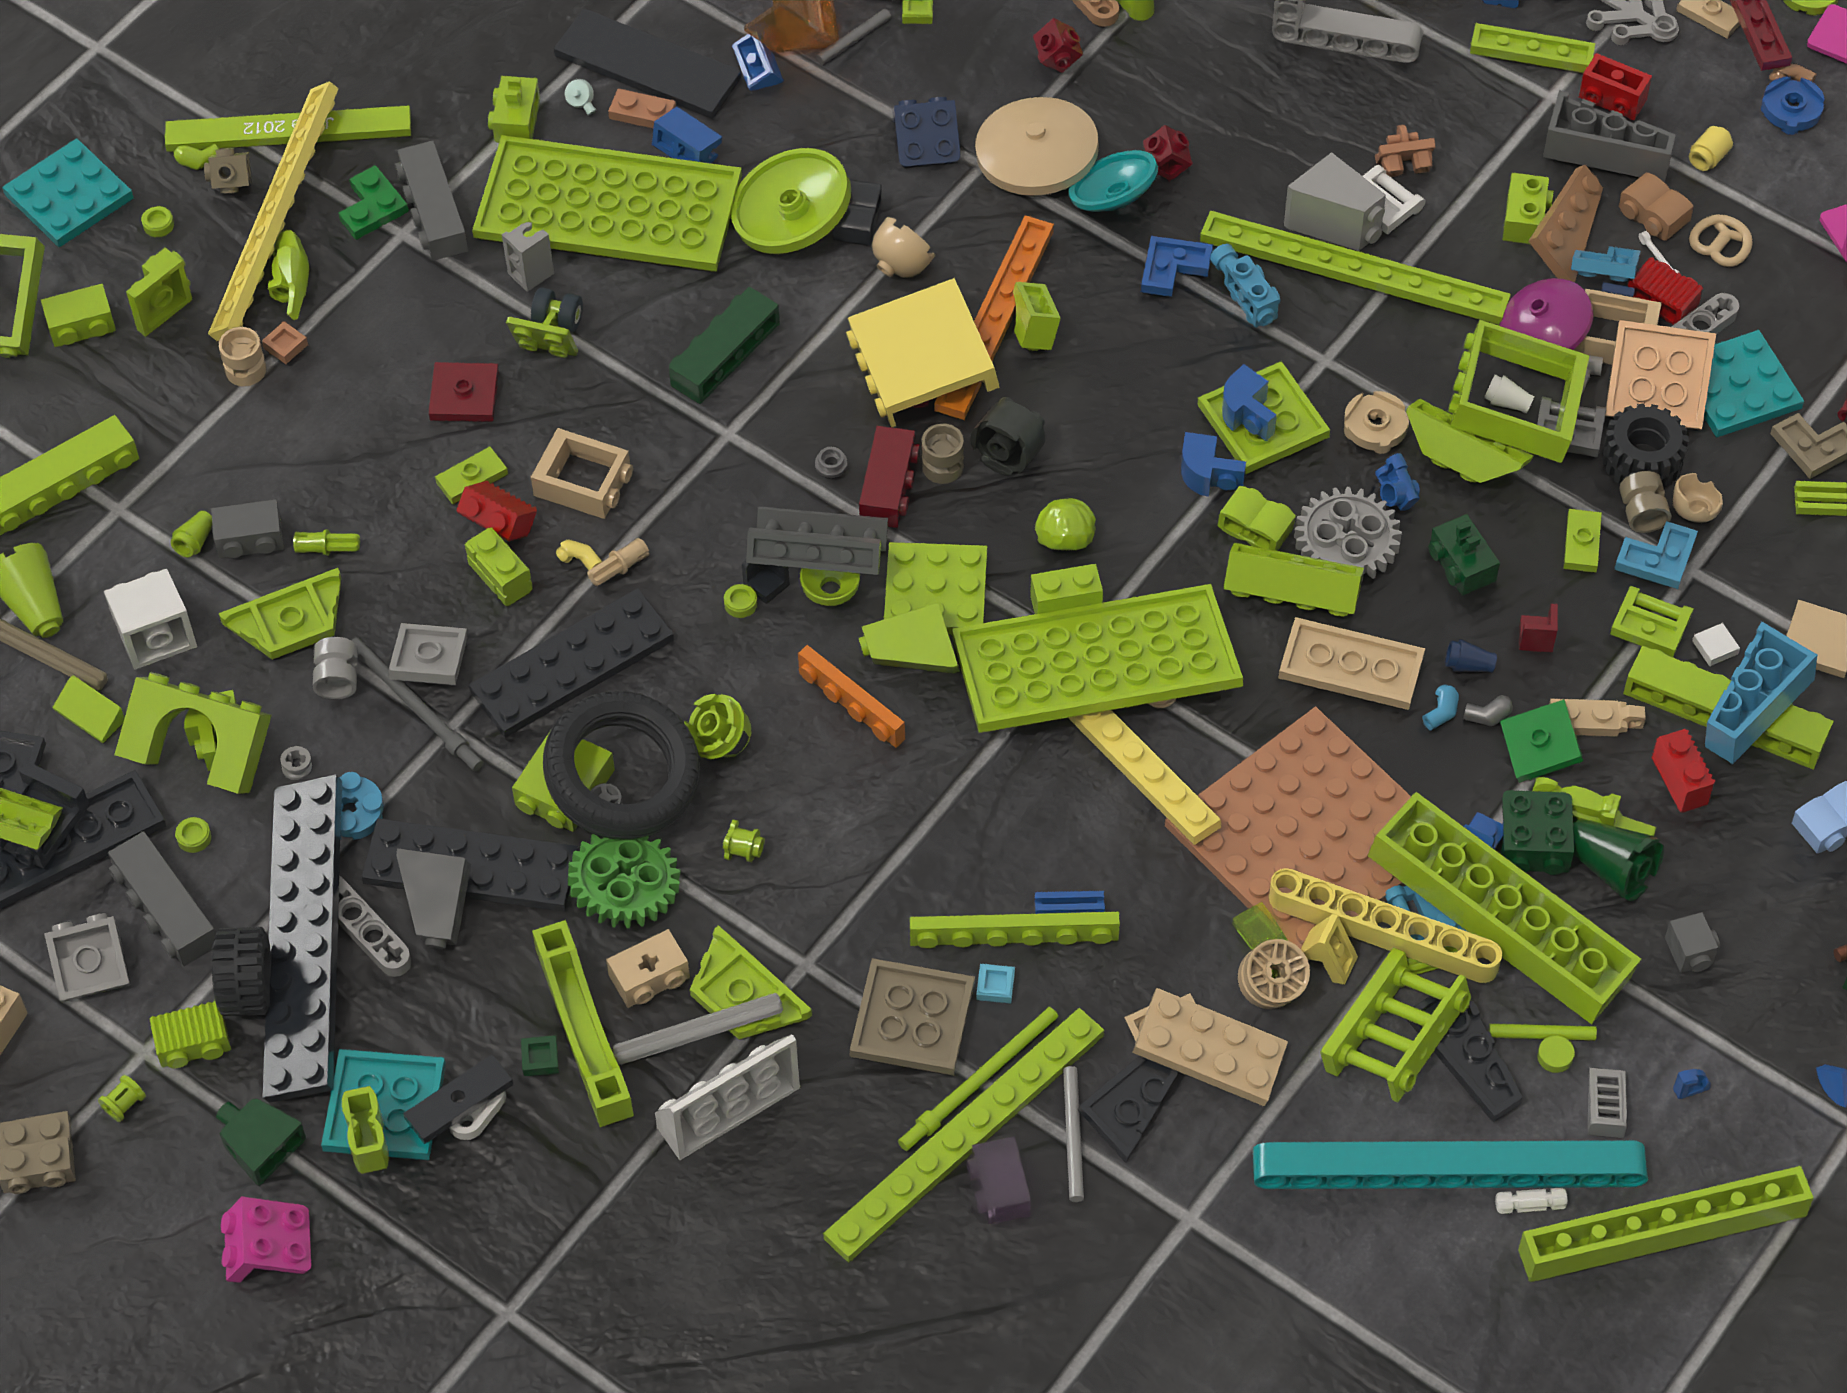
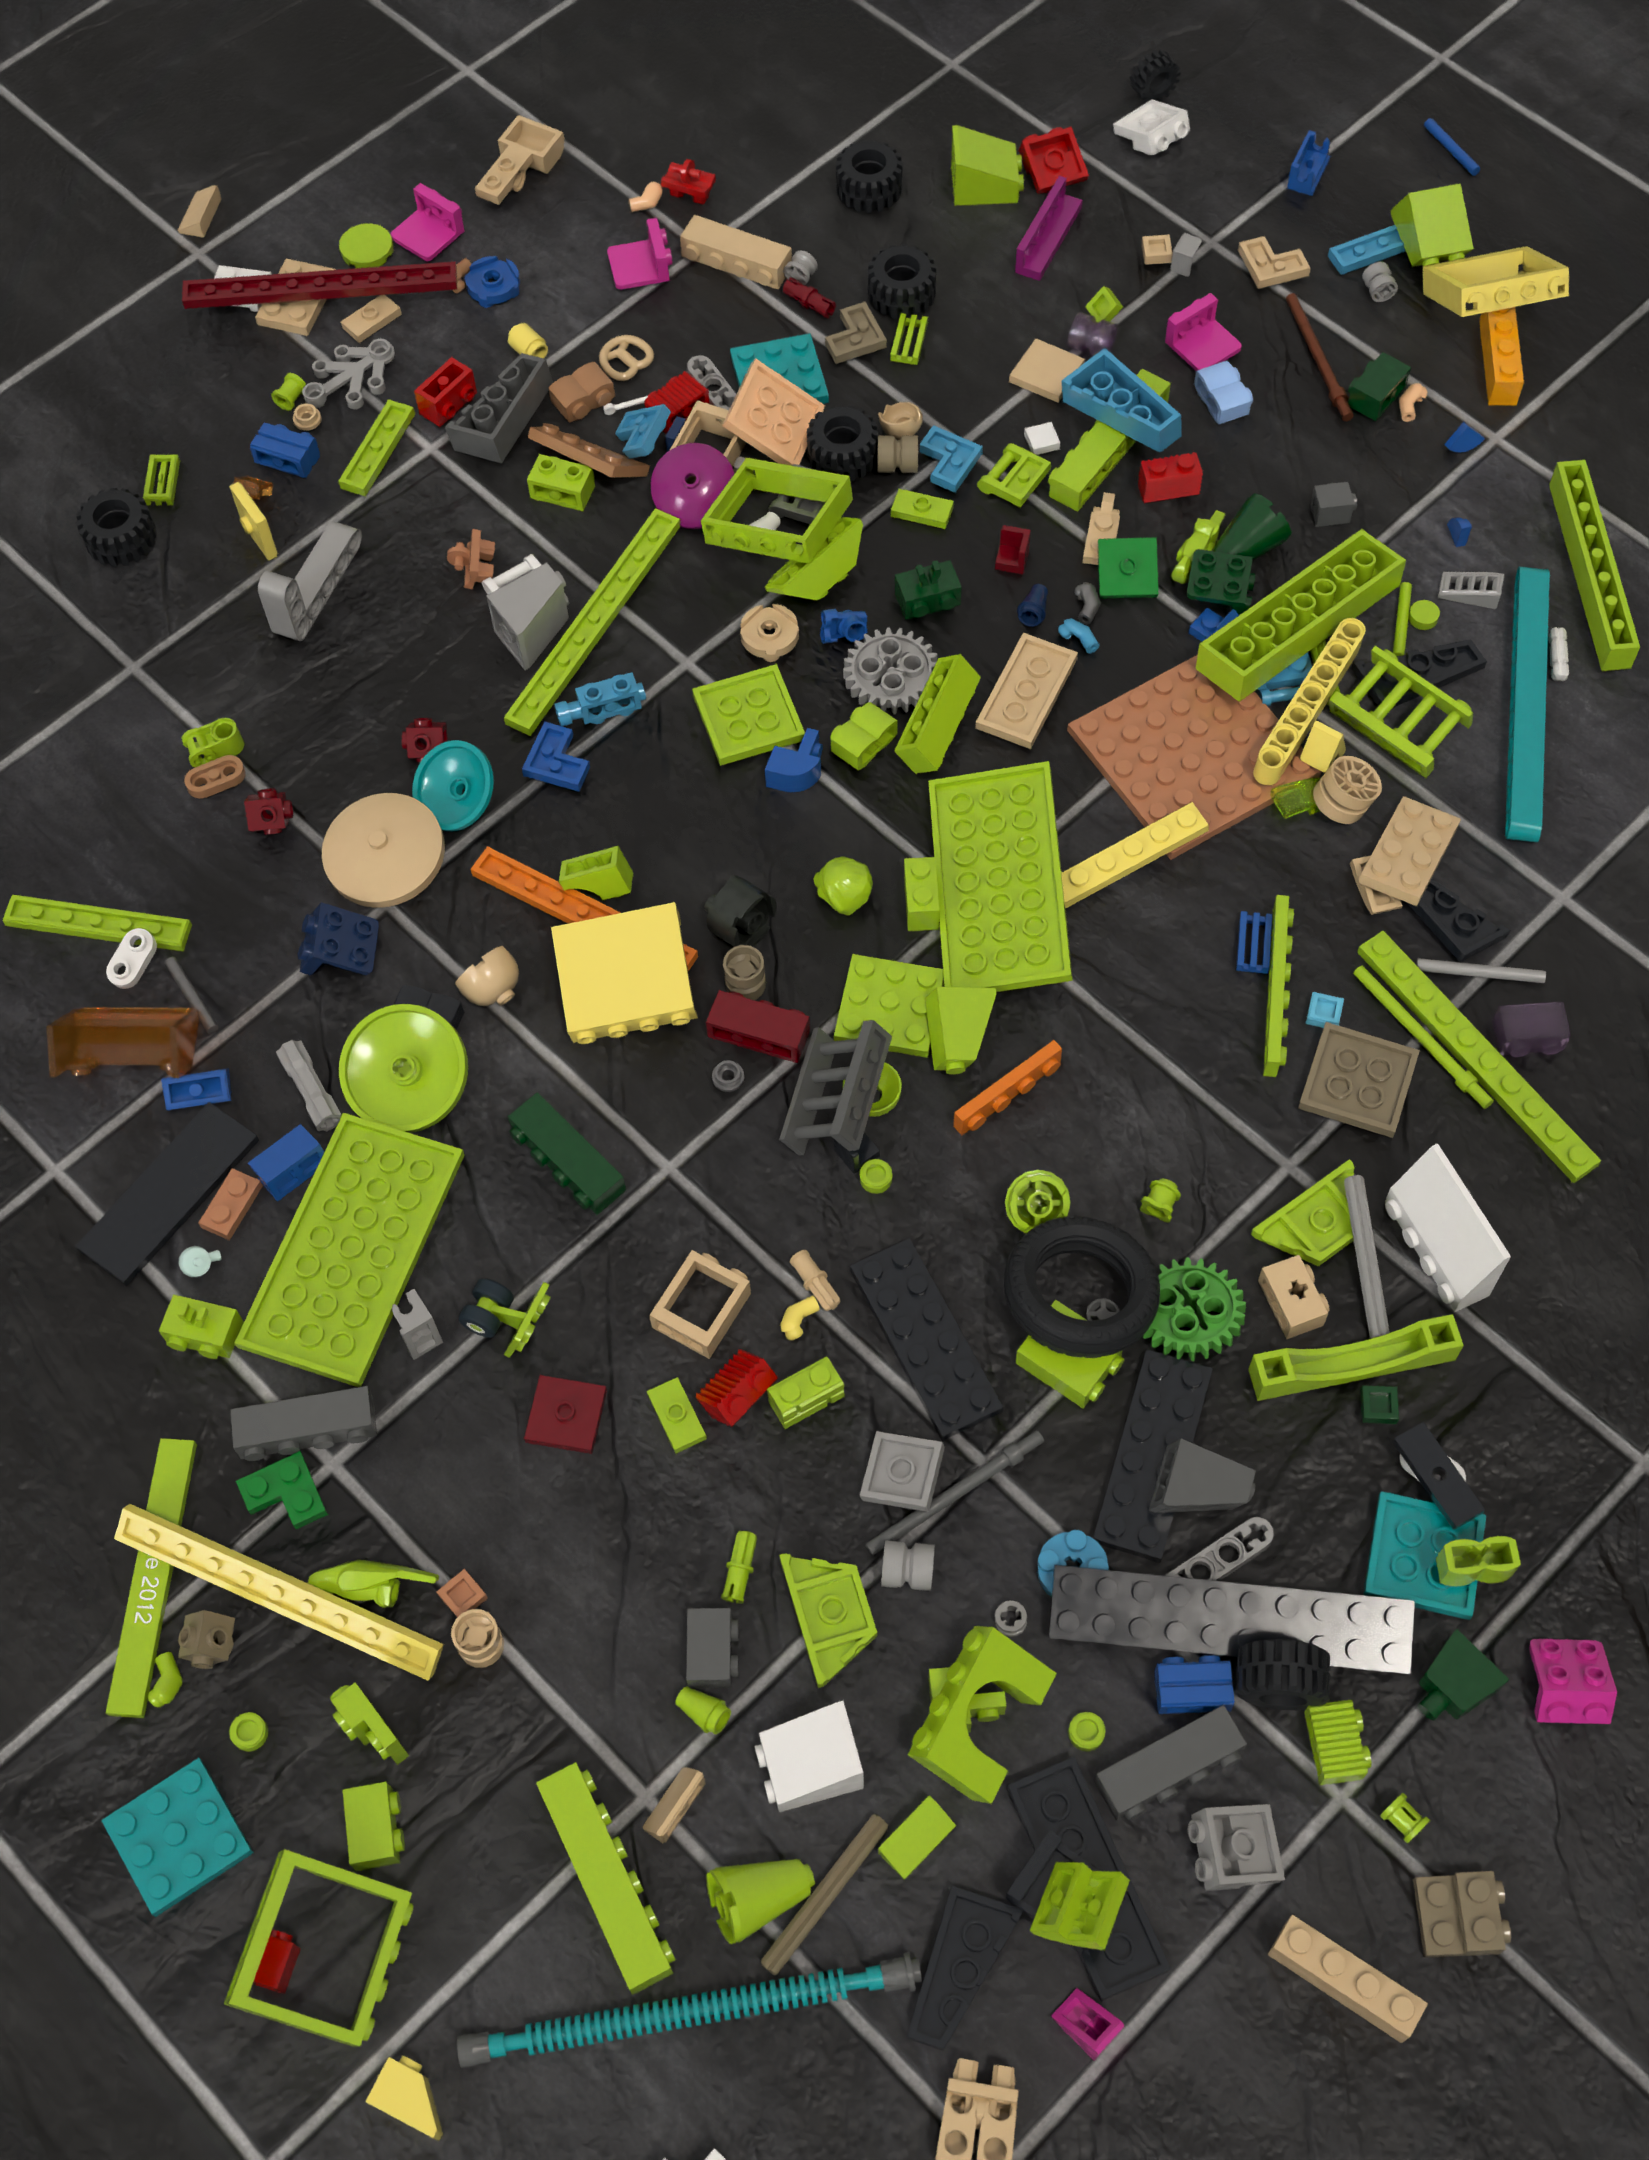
camera: 80 degrees left, 5 degrees up
blue brick [1222,364,1277,441] -> none
none -> light grey axle [276,1040,342,1132]
none -> tan slope [643,1767,706,1843]
none -> blue brick [1154,1655,1234,1714]

